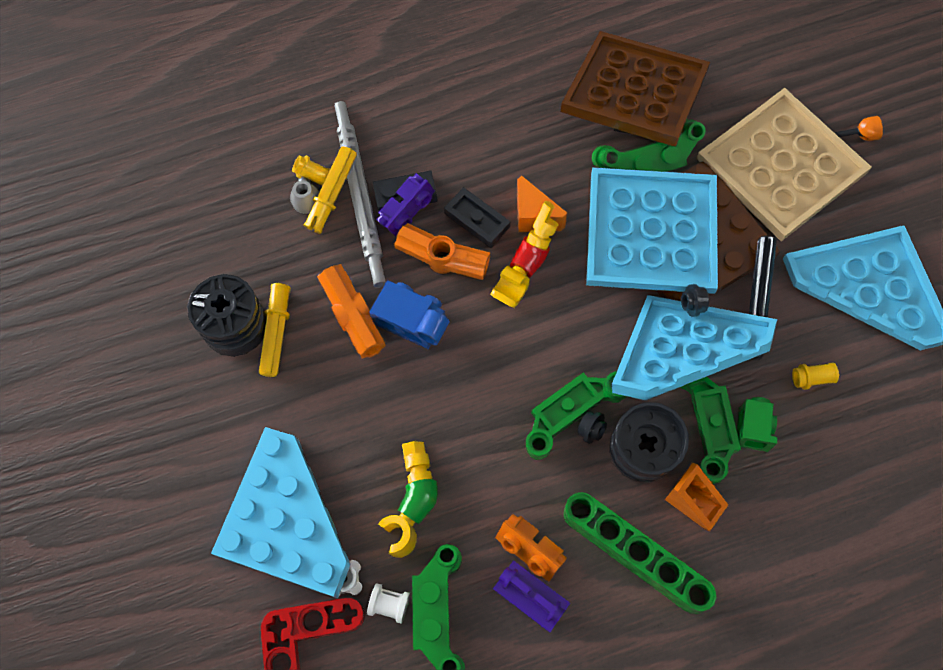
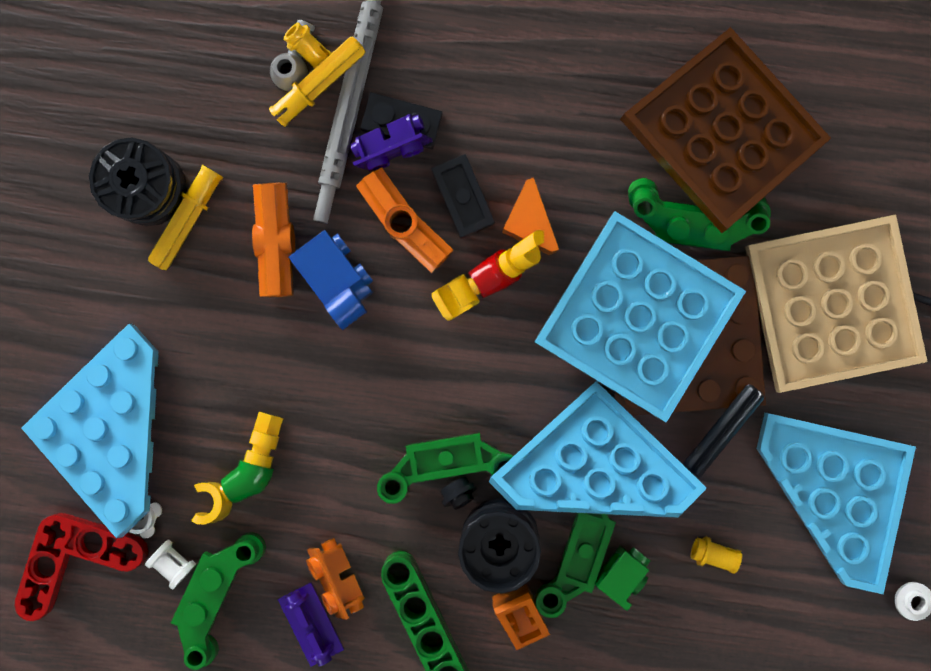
camera: 25 degrees right, 20 degrees up
black plate [681,284,709,317] -> none

